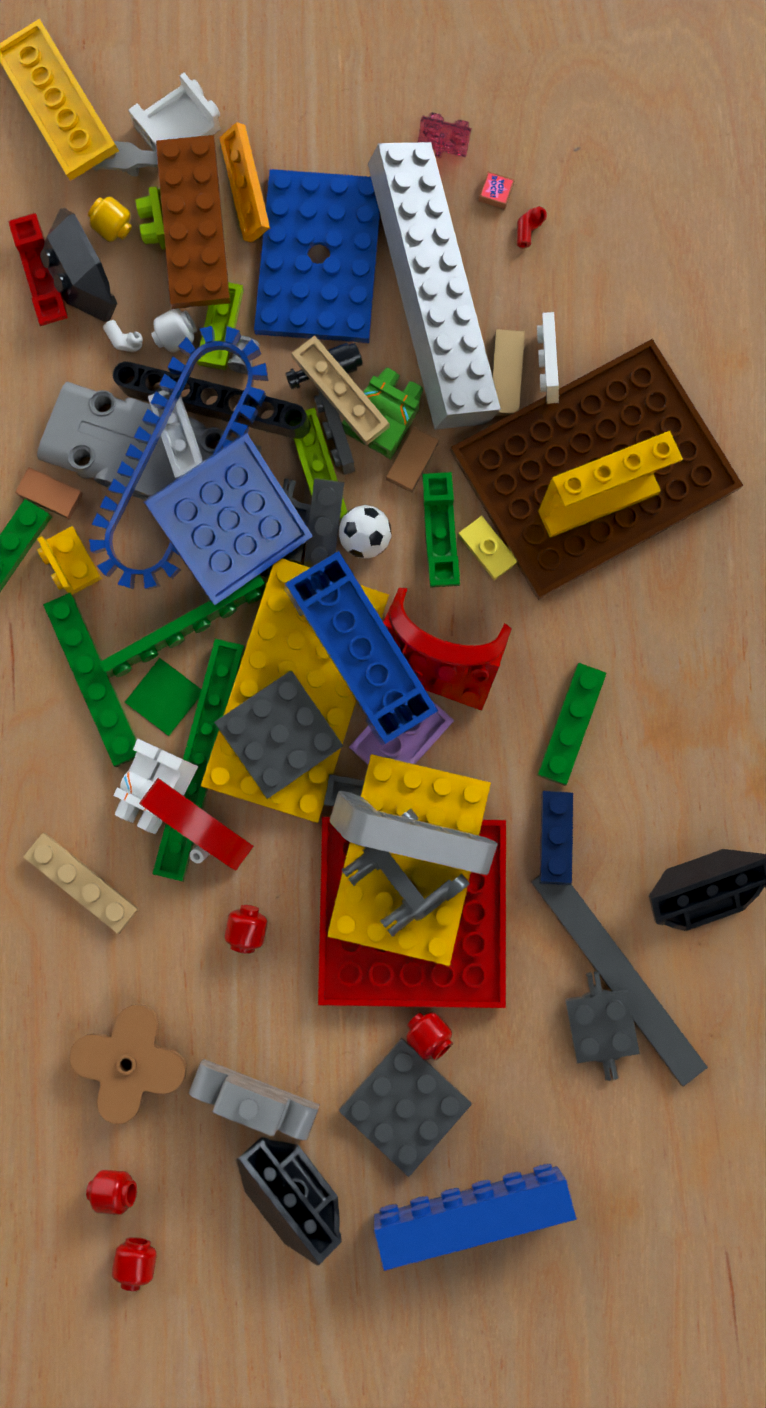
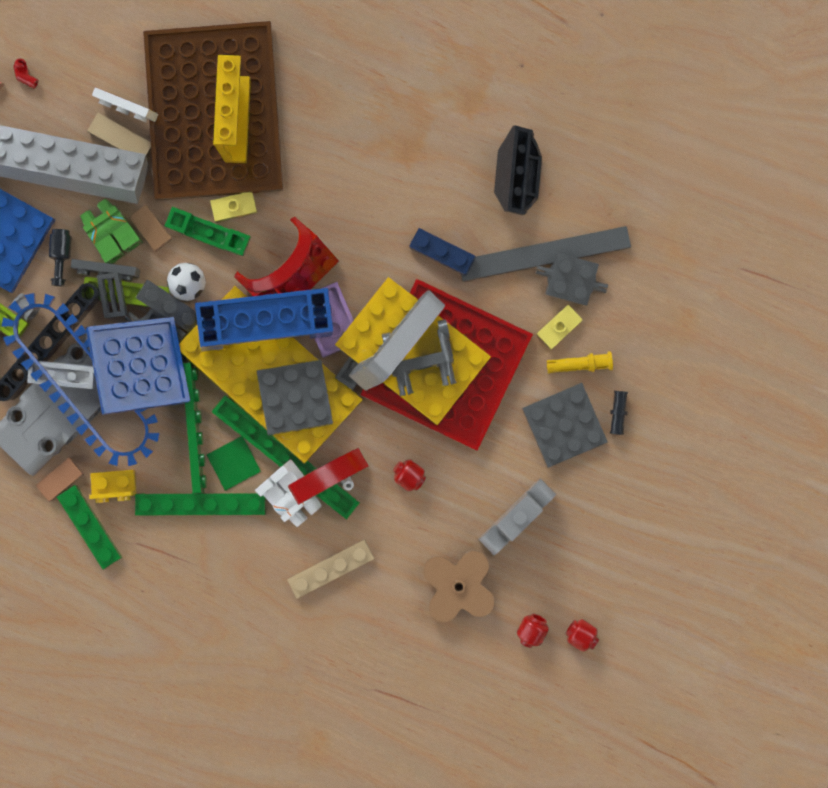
camera: 55 degrees left, 5 degrees up
black wedge [236,1137,342,1266] -> none
tan plate [291,336,390,446] -> none
blue brick [374,1164,577,1271] -> none
red head [406,1012,453,1061] -> none
green plate [537,663,607,786] -> none
none -> dark grey tile [97,272,128,318]
none -> light yellow plate [536,305,582,350]
none -> yellow pin [546,351,613,374]
none -> black pin [610,390,628,435]

